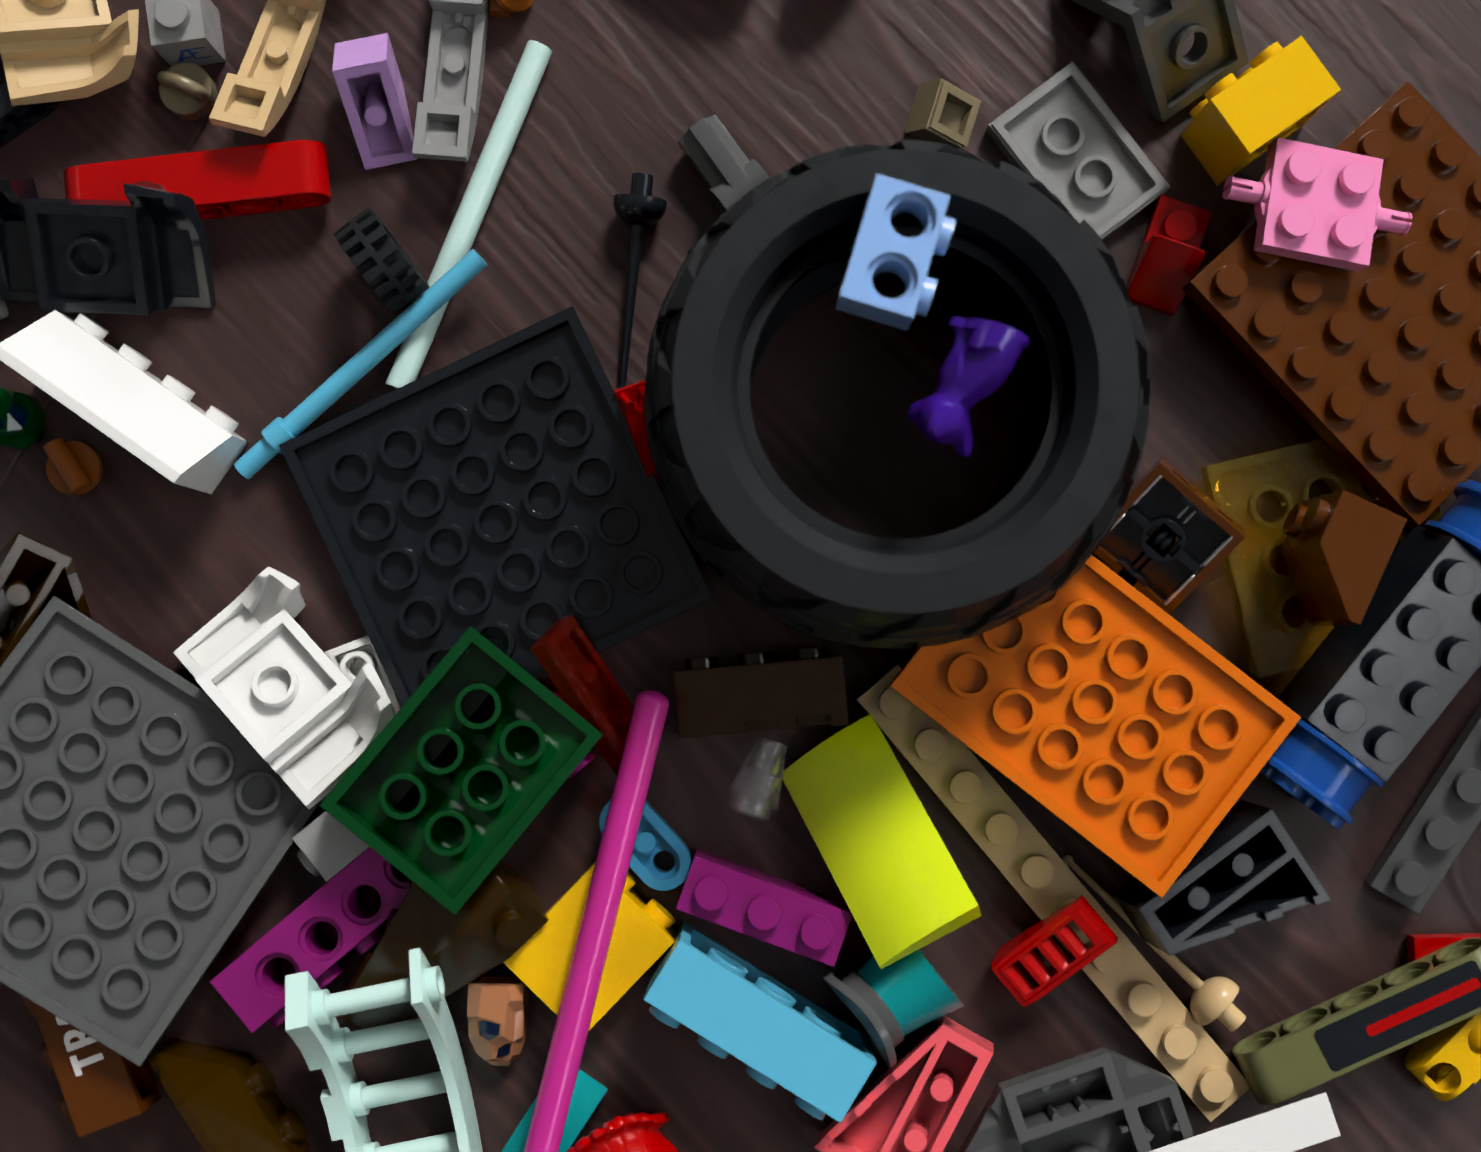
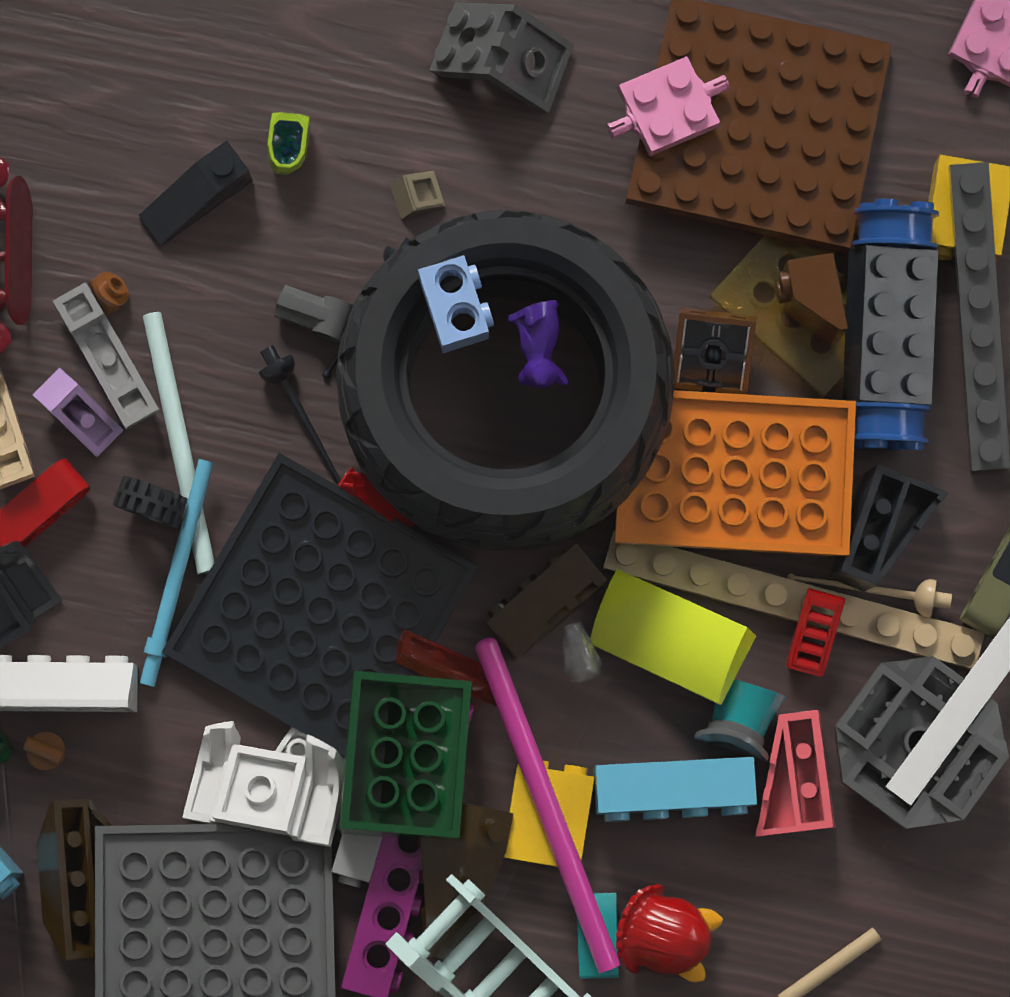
camera: 40 degrees left, 5 degrees down
nougat rock [467,974,529,1066] -> none
dark azure plate [599,800,692,891] -> none
magenta brick [676,848,852,967] -> none
light grey tile [986,61,1170,240] -> none
red slope [1126,194,1212,316] -> none
yellow brick [1181,35,1341,186] -> none

